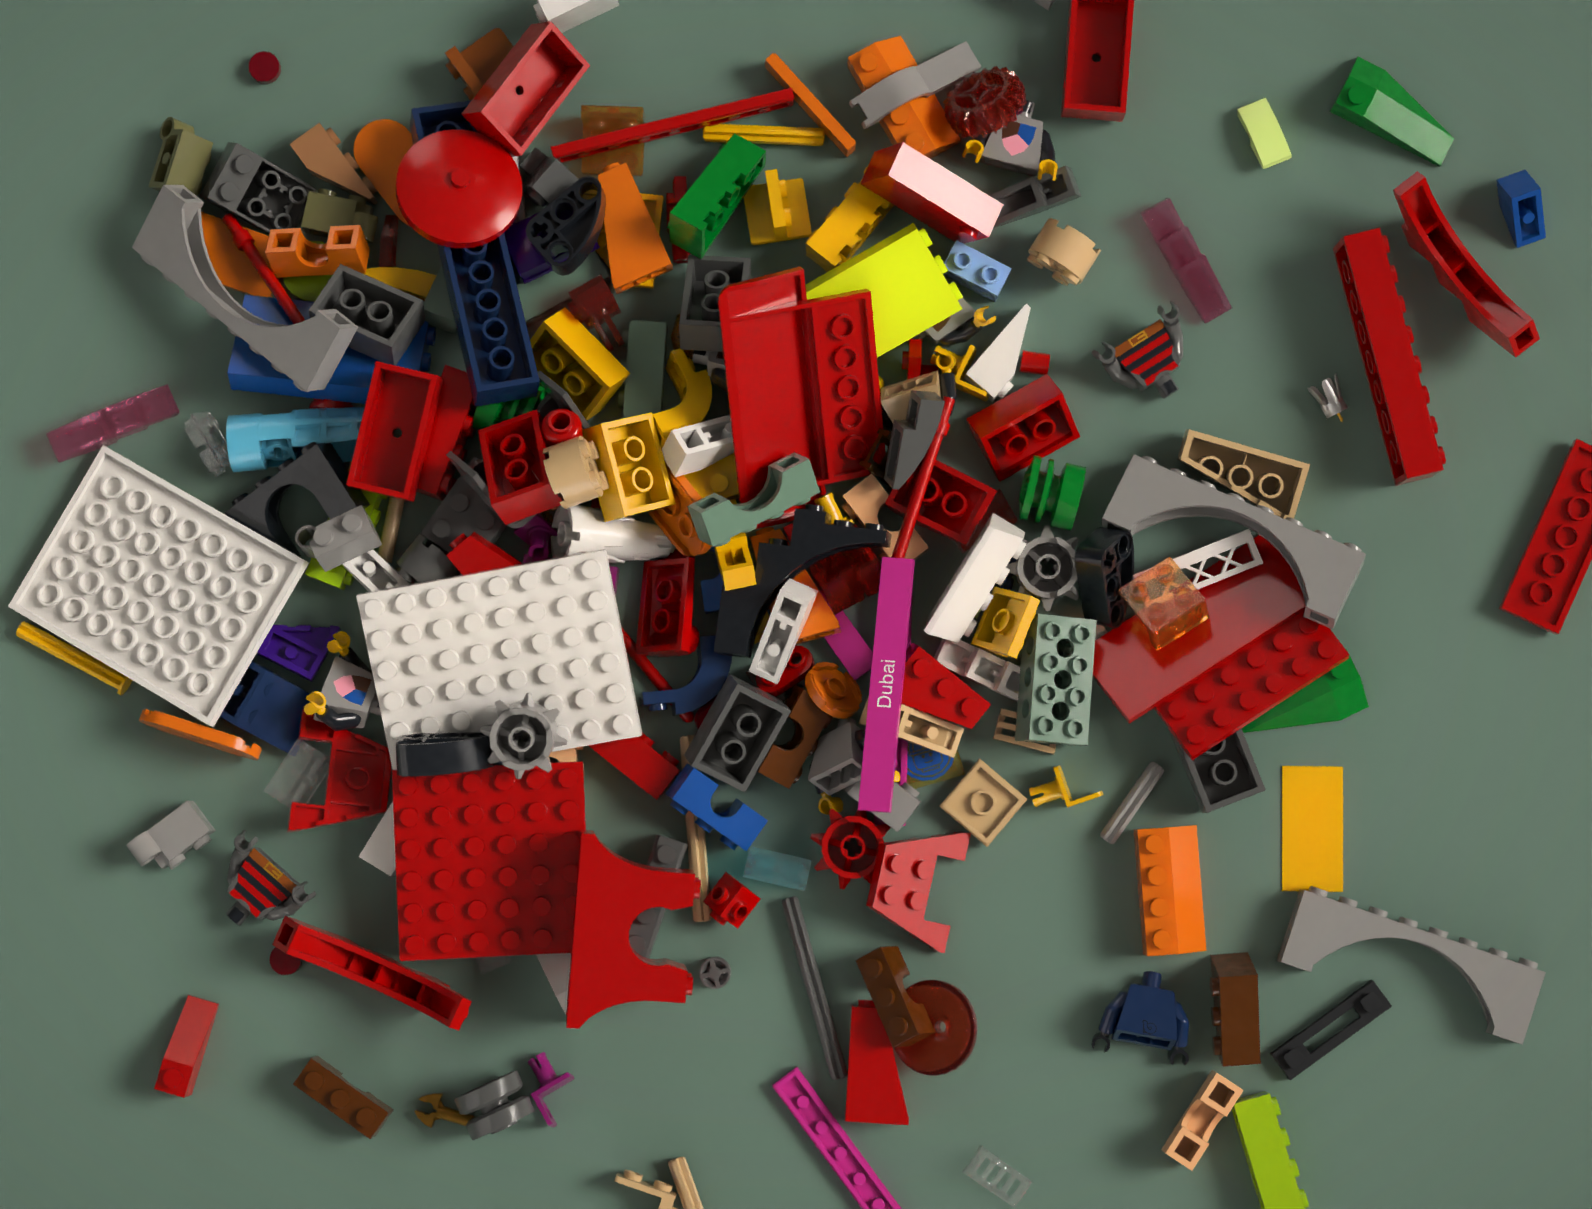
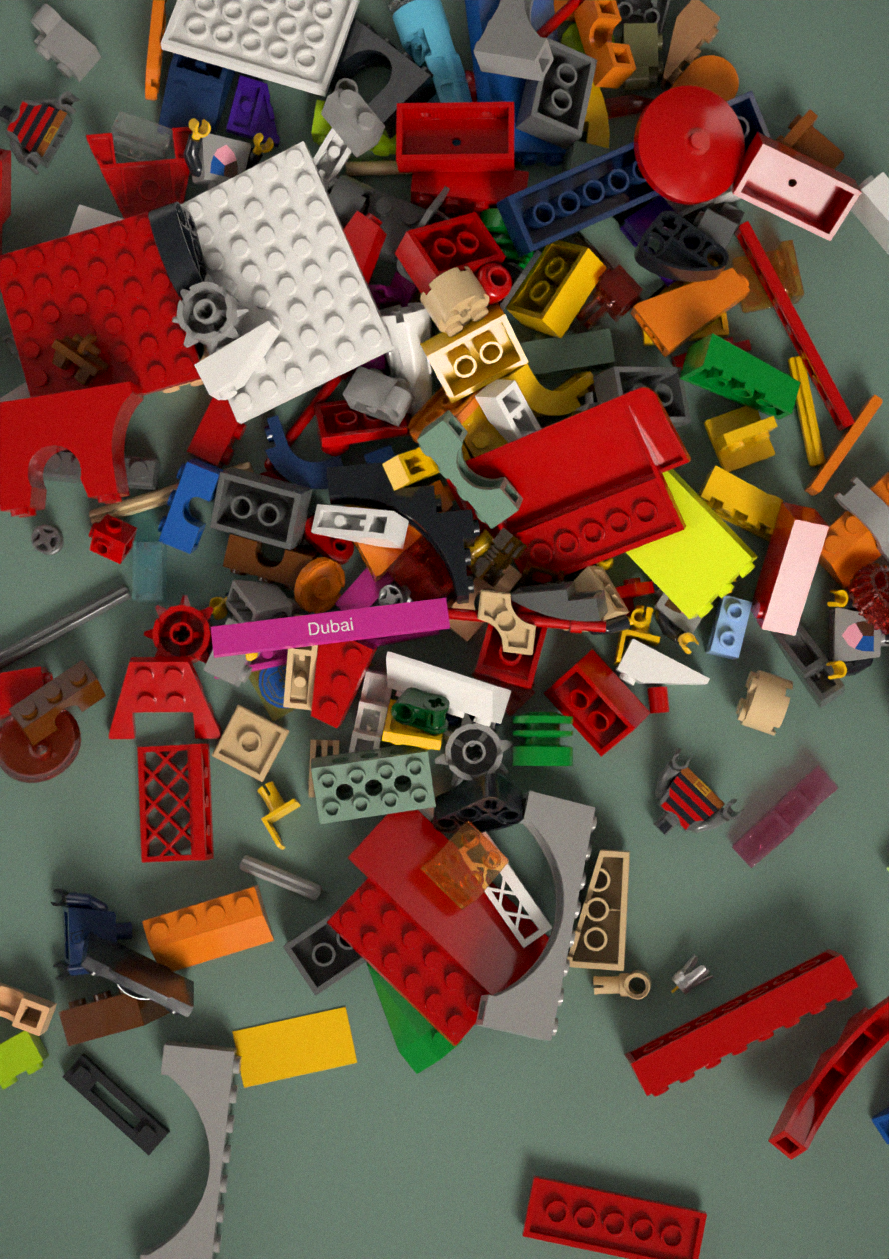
camera: 70 degrees right, 0 degrees up
none -> reddish brown hips [51,333,110,386]
none -> black piece [81,931,194,1018]
none -> red fence [137,743,214,863]
none -> white slope [194,320,280,401]
none -> light grey hinge [343,366,415,426]
none -> flat silver wheel [379,583,415,606]
none -> dark green piece [391,687,450,734]
none -> dark brown piece [469,528,527,588]
none -> tan tile [477,589,536,655]
none -> tan pin [593,970,652,1000]

